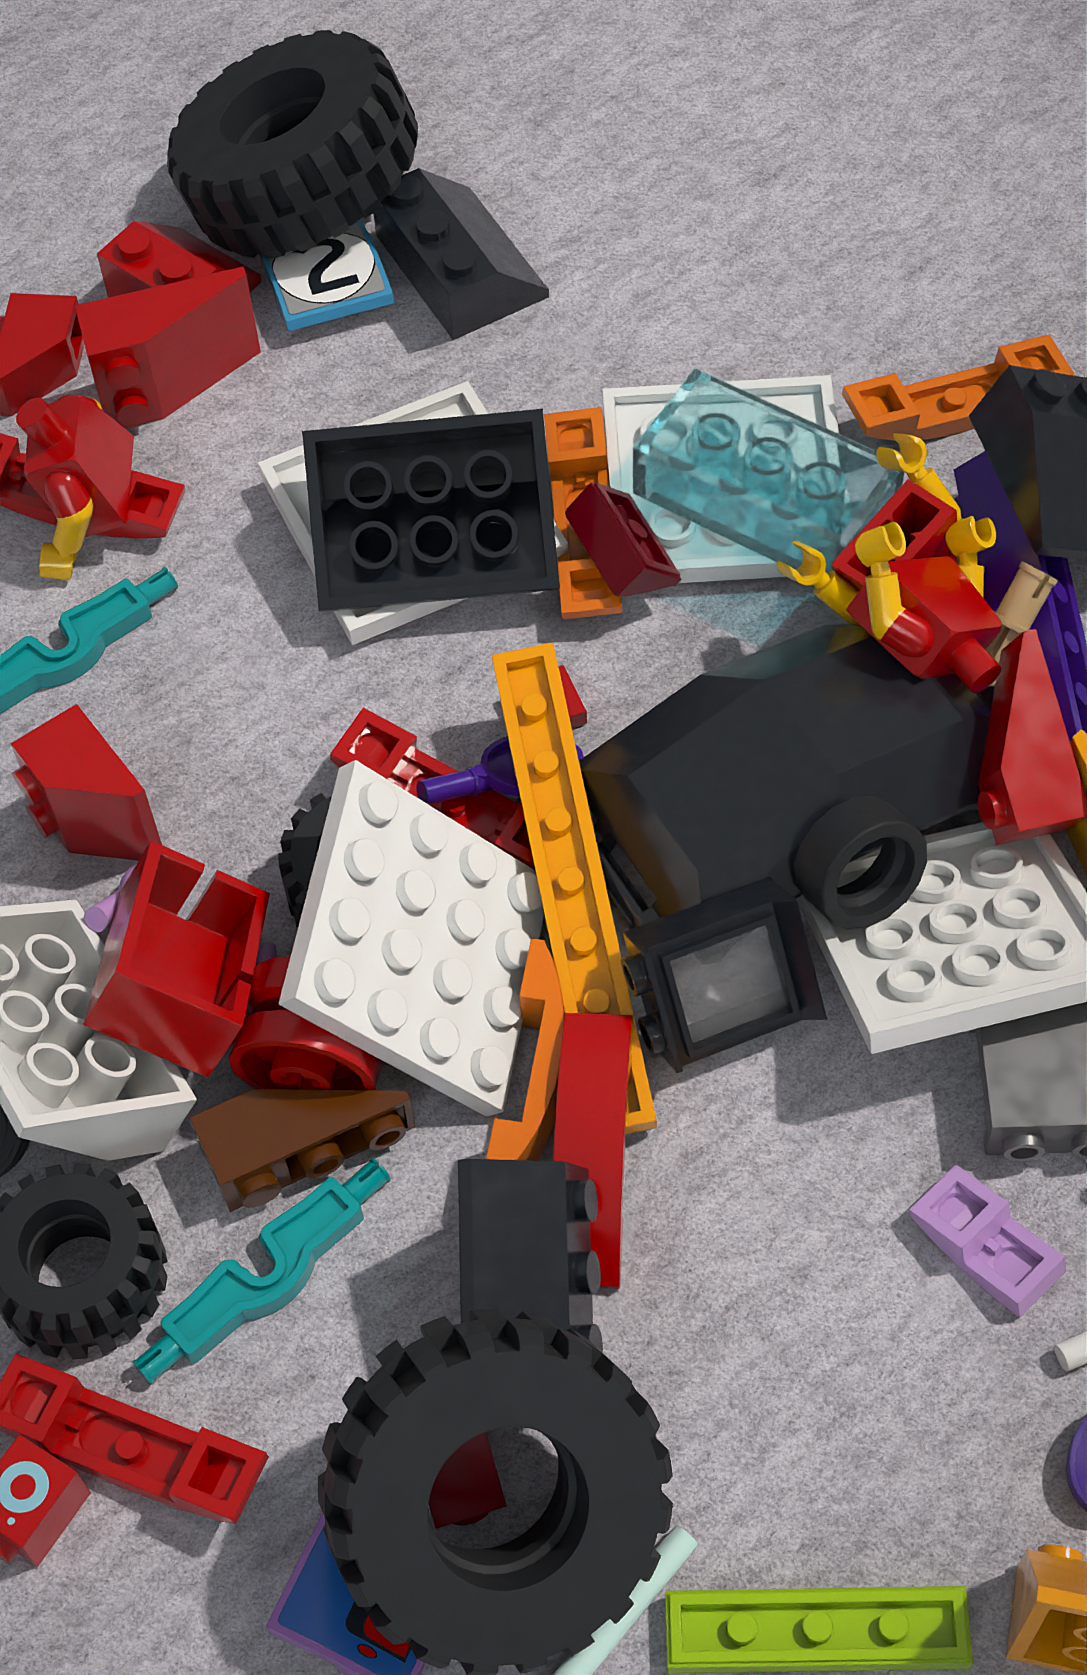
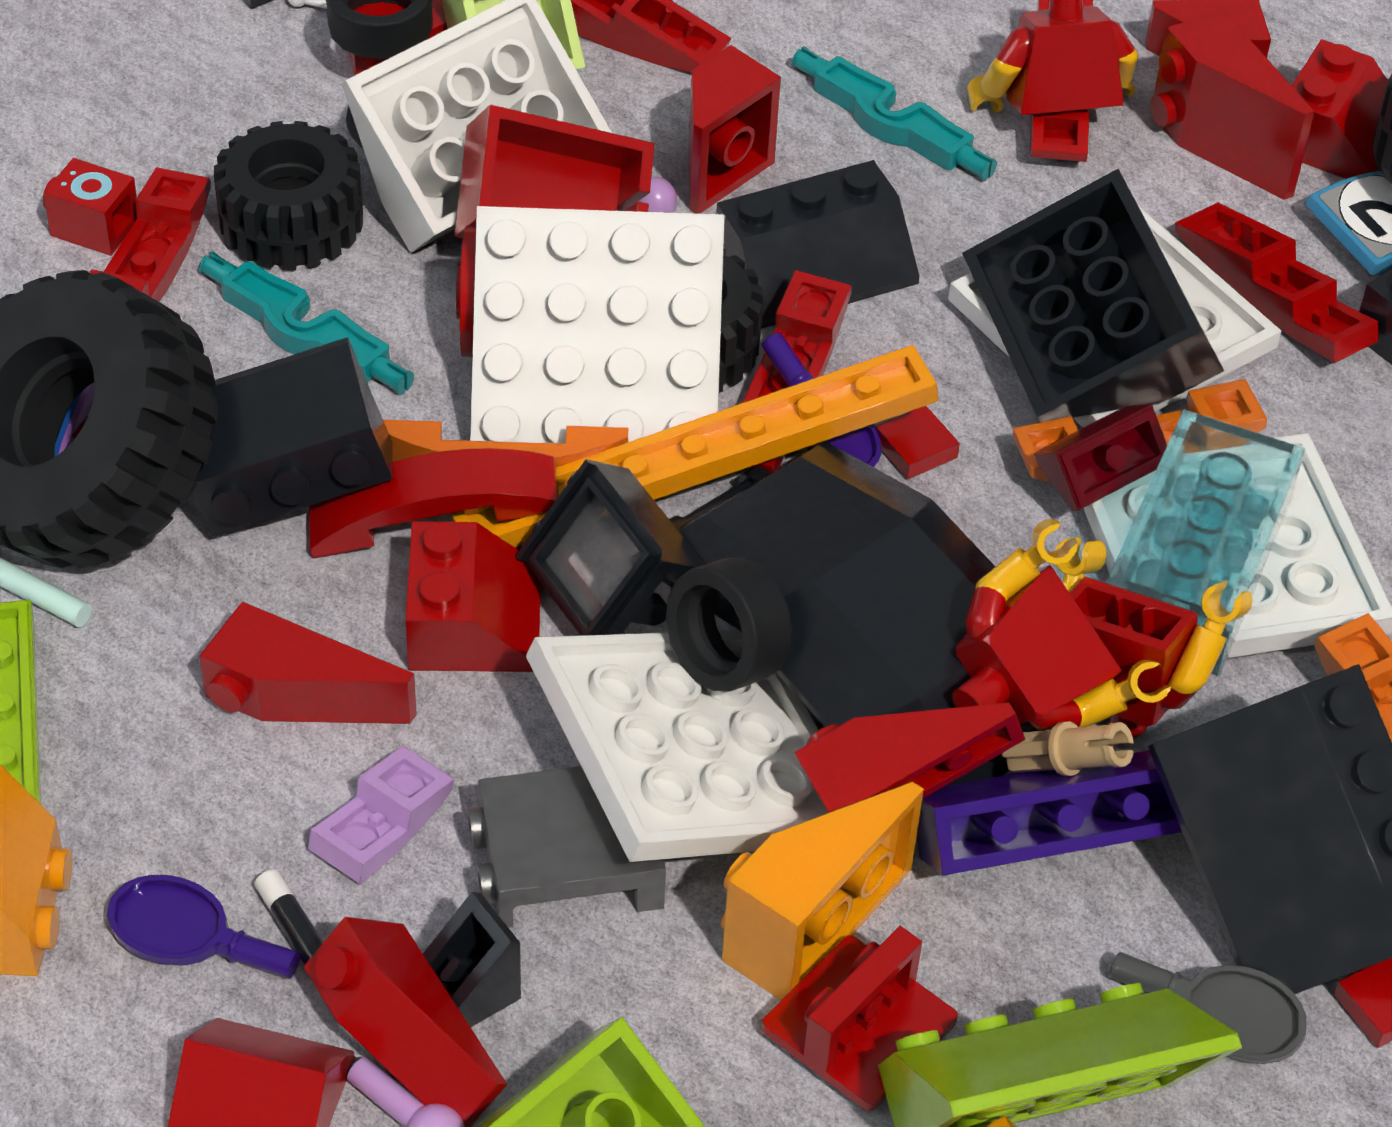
camera: 75 degrees right, 10 degrees down
reddish brown slope [189,1089,416,1212] -> none
none -> red slope [199,601,417,724]
none -> red slope [405,521,541,672]
none -> black slope [716,160,920,329]
none -> red slope [1175,202,1378,364]

